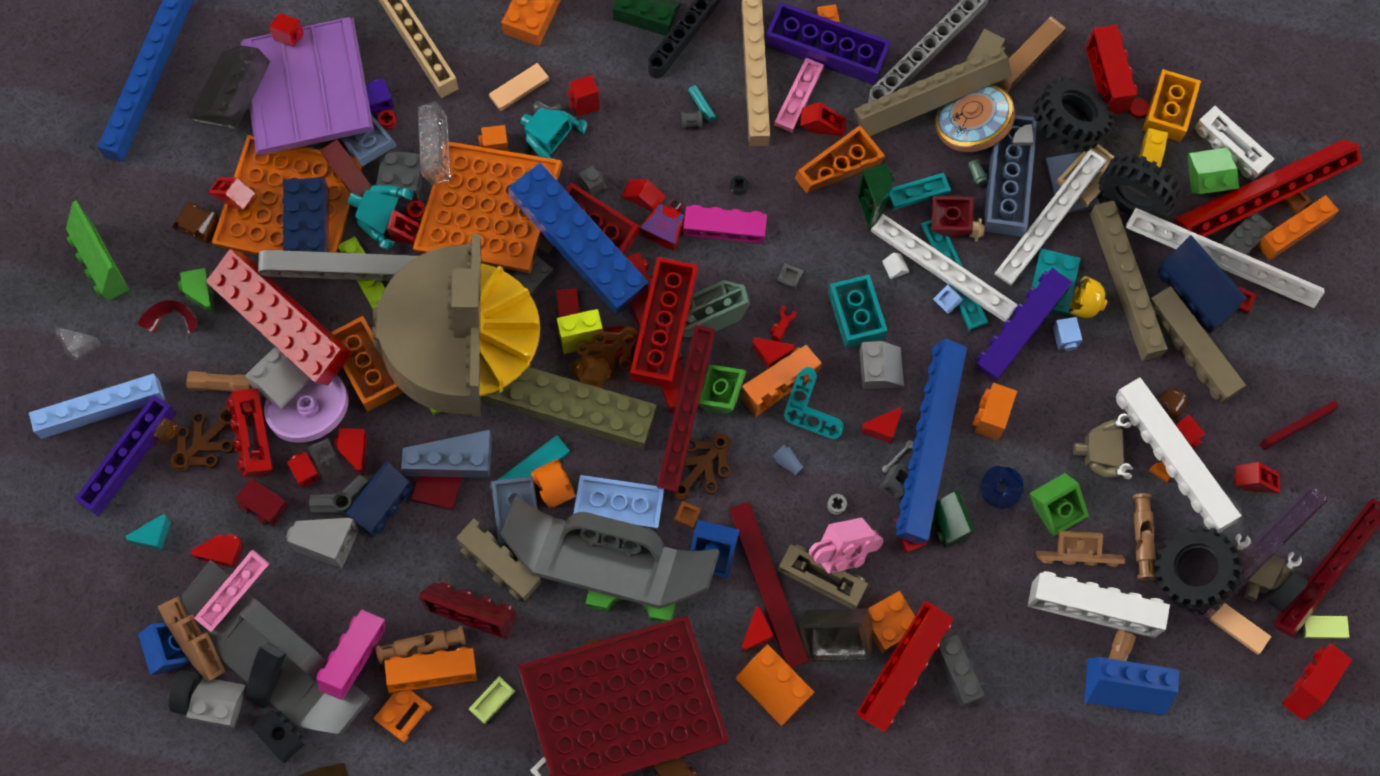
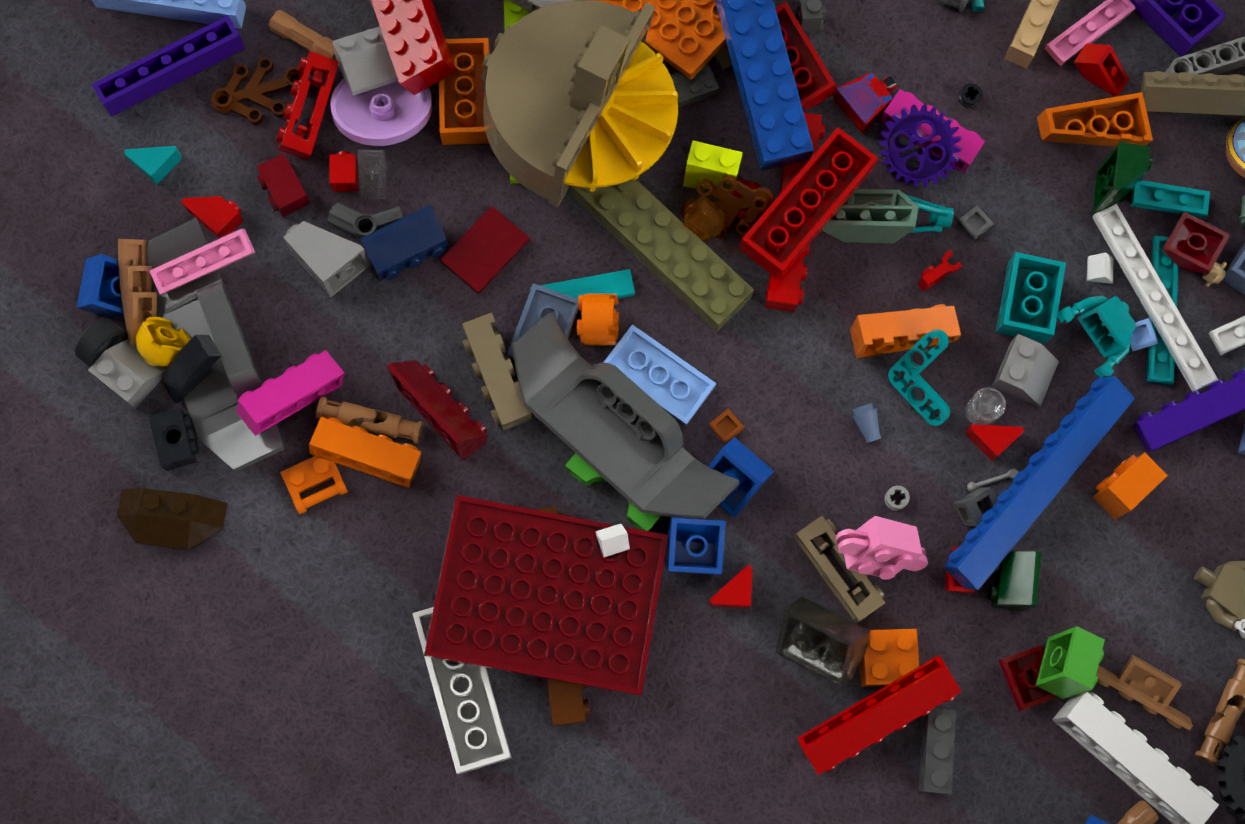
camera: 25 degrees right, 5 degrees up
clear orange plate [153,417,178,443] -> none
red slope [334,428,368,475] -> none
sand blue wedge [401,430,492,478] -> none
yellowish green tile [469,676,515,724] -> none
red tile [556,288,579,317] -> none
red slope [621,179,666,211] -> none
dark red plate [657,325,716,493] -> none
reddish brown plant [673,433,731,501] -> none
bright green slope [698,365,746,415] -> none
dark red tile [729,502,809,669] -> none
orange slope [735,644,814,727] -> none
red slope [752,337,794,369] -> none
clear blue plate [980,466,1023,509] -> none
bright green slope [1029,473,1089,537] -> none
none -> yellow cylinder [136,317,191,367]
none -> white slope [595,524,630,557]
none -> blue slope [665,517,726,574]
none -> dark purple gear [879,104,962,187]
none -> teal plant [905,194,954,233]
none -> clear wheel [964,387,1006,425]
none -> dark red slope [998,645,1058,712]
none -> bright green brick [1036,626,1105,699]
none -> teal torso [1057,296,1136,377]

